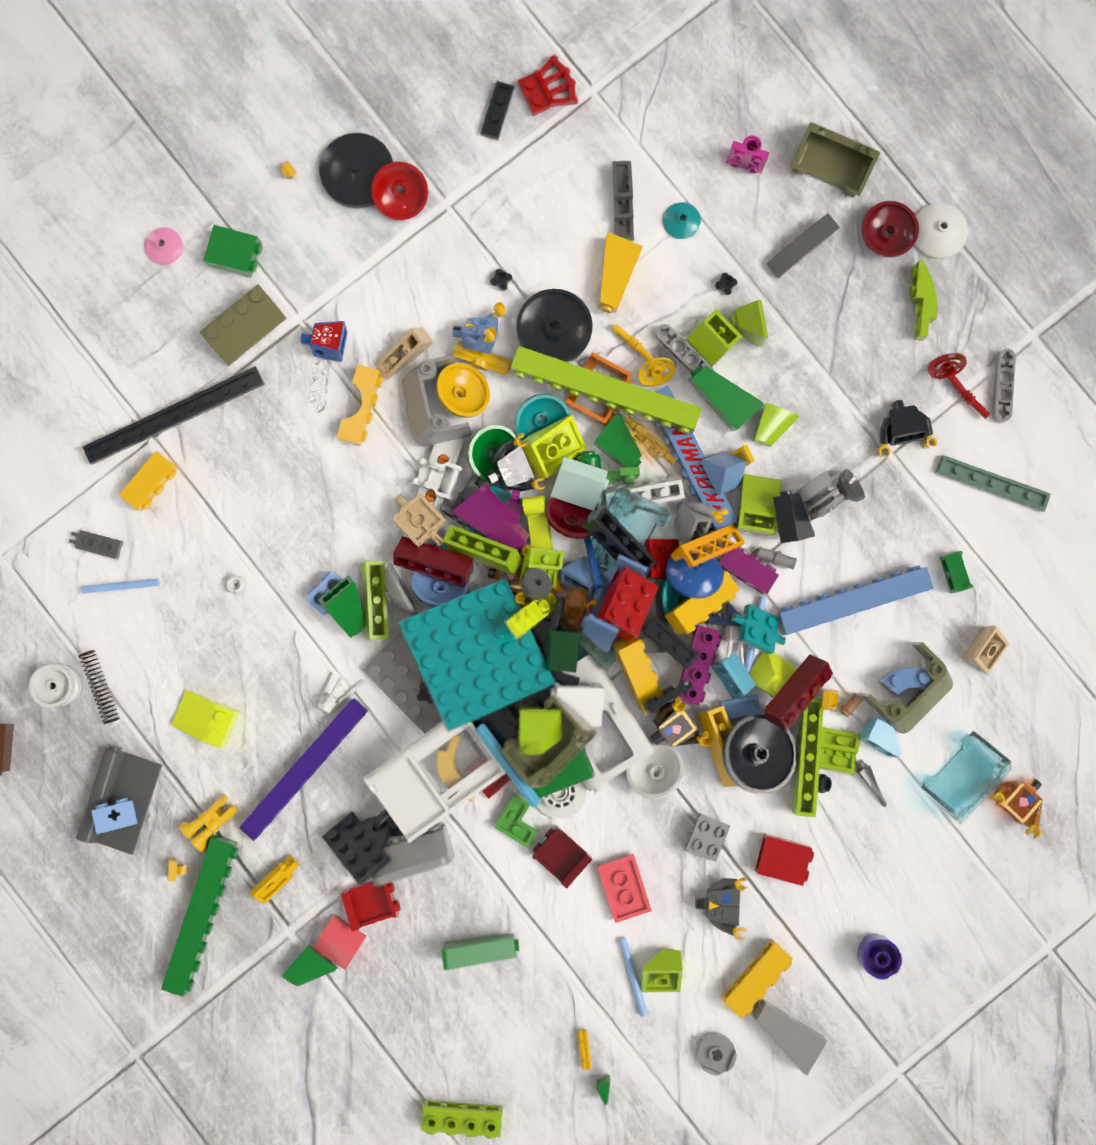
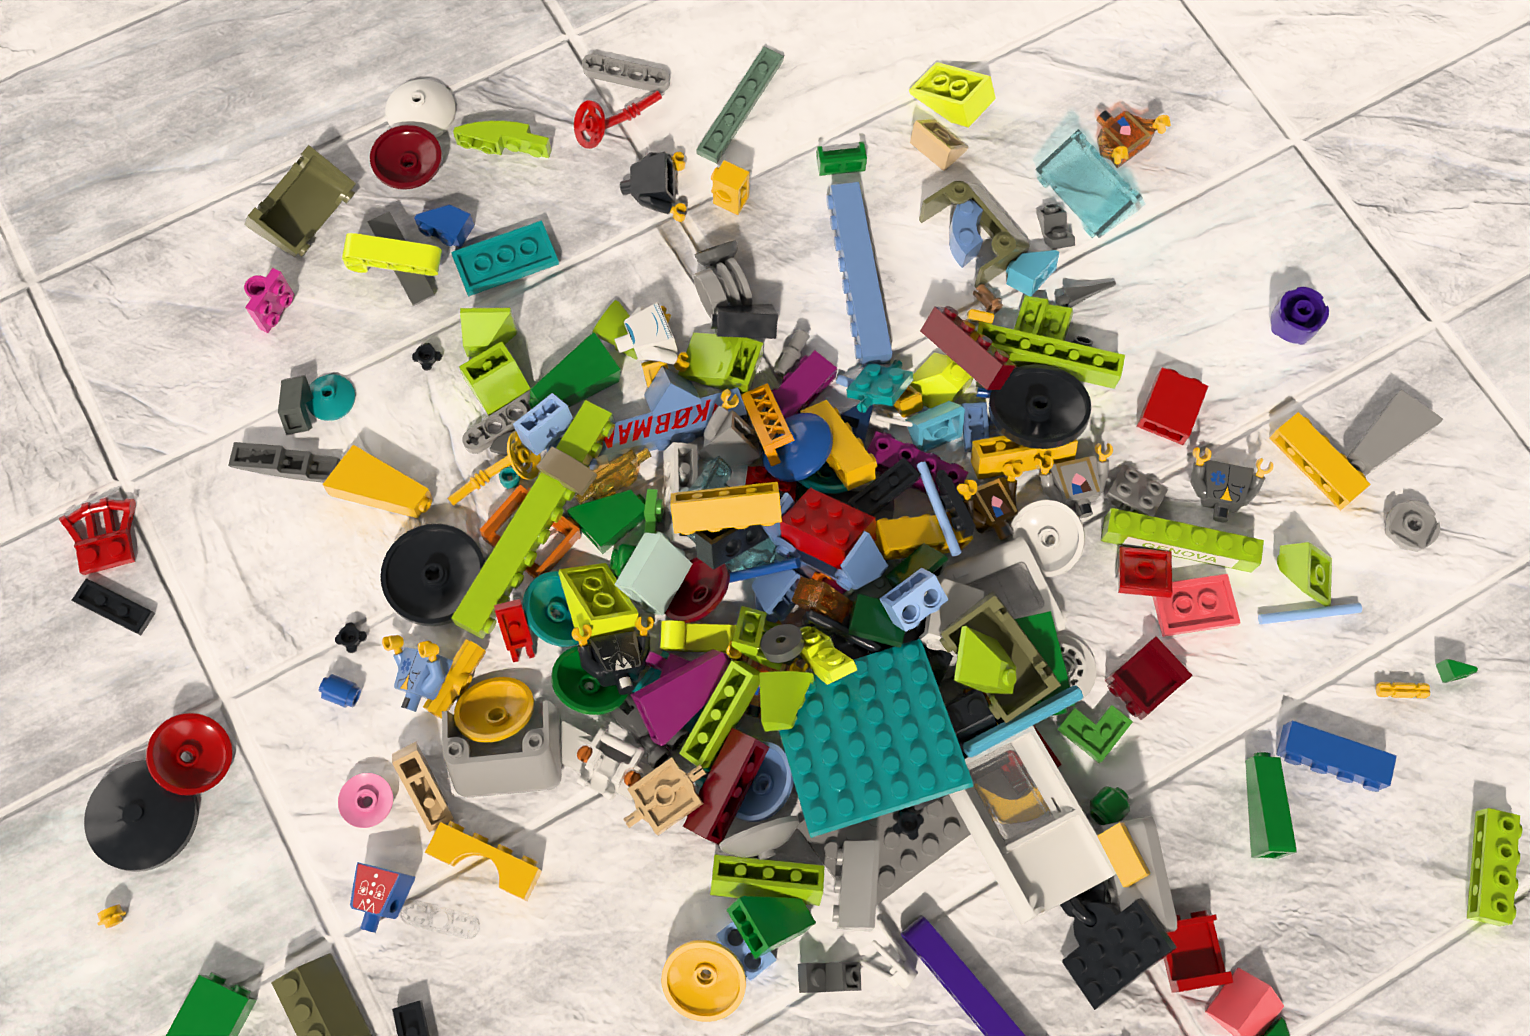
camera: 85 degrees left, 15 degrees down
none -> pearl dark grey slope [278,375,313,435]
none -> blue brick [318,674,362,708]
none -> bright pink dish [338,773,393,828]
none -> neon yellow beam [342,233,442,276]
none -> blue slope [414,205,474,249]
none -> teal plate [451,220,559,297]
none -> red hinge [494,599,535,663]
none -> teal hinge [499,467,520,489]
none -> light blue brick [513,393,573,456]
none -> dark tan slope [536,447,597,496]
none -> white torso [614,302,690,372]
none -> yellow dish [661,940,746,1022]
none -> yellow brick [670,482,782,535]
none -> yellow brick [711,160,750,215]
none -> lime slope [759,671,814,732]
none -> dark grey slope [798,961,862,993]
none -> light grey slope [832,840,880,932]
none -> light blue brick [880,568,948,632]
none -> dark green slope [885,543,948,589]
none -> yellow slope [894,385,923,418]
none -> neon yellow slope [909,62,996,128]
none -> light blue bar [917,462,962,556]
none -> light grey torso [1034,443,1113,519]
none -> dark grey slope [1036,204,1075,250]
none -> green head [1089,786,1130,826]
none -> yellow tile [1097,822,1150,887]
none -> lime brick [1101,508,1264,573]
none -> red tile [1118,547,1173,598]
none -> blue brick [1276,720,1397,792]

